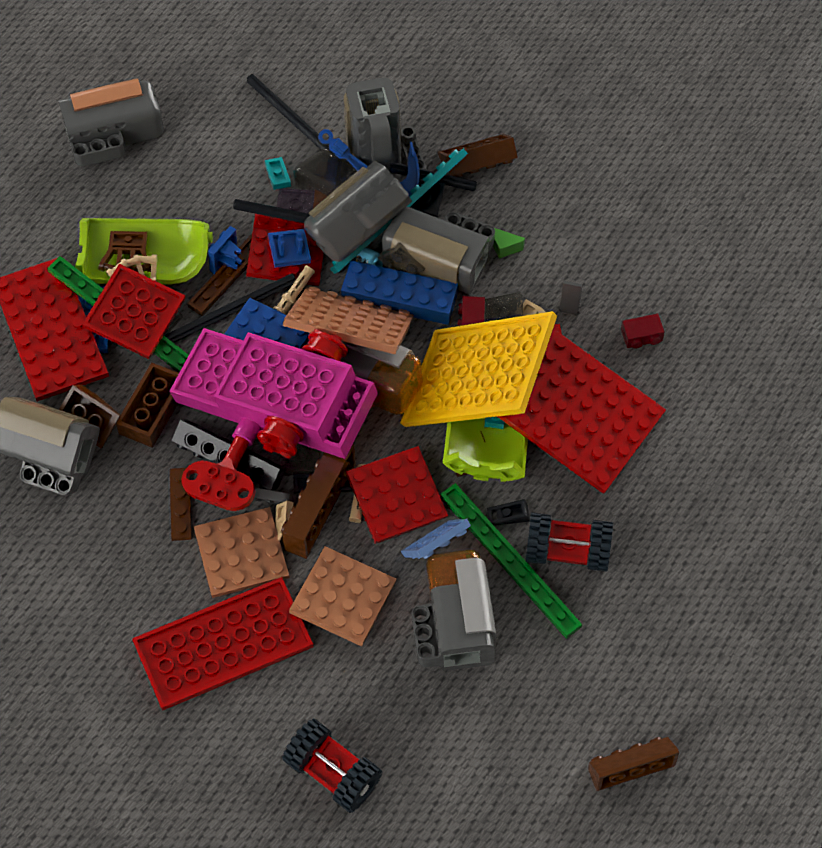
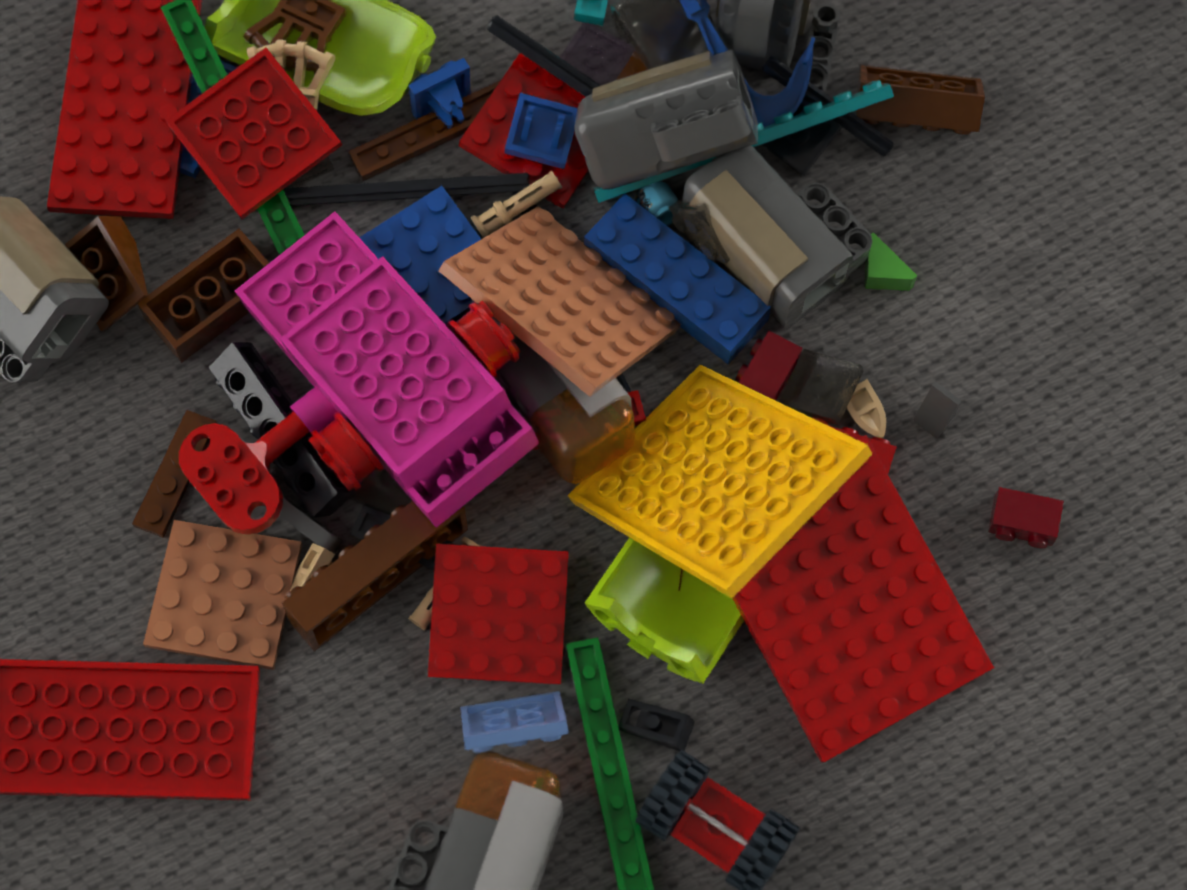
camera: 25 degrees right, 10 degrees up
nougat plate [289,546,397,646] -> none

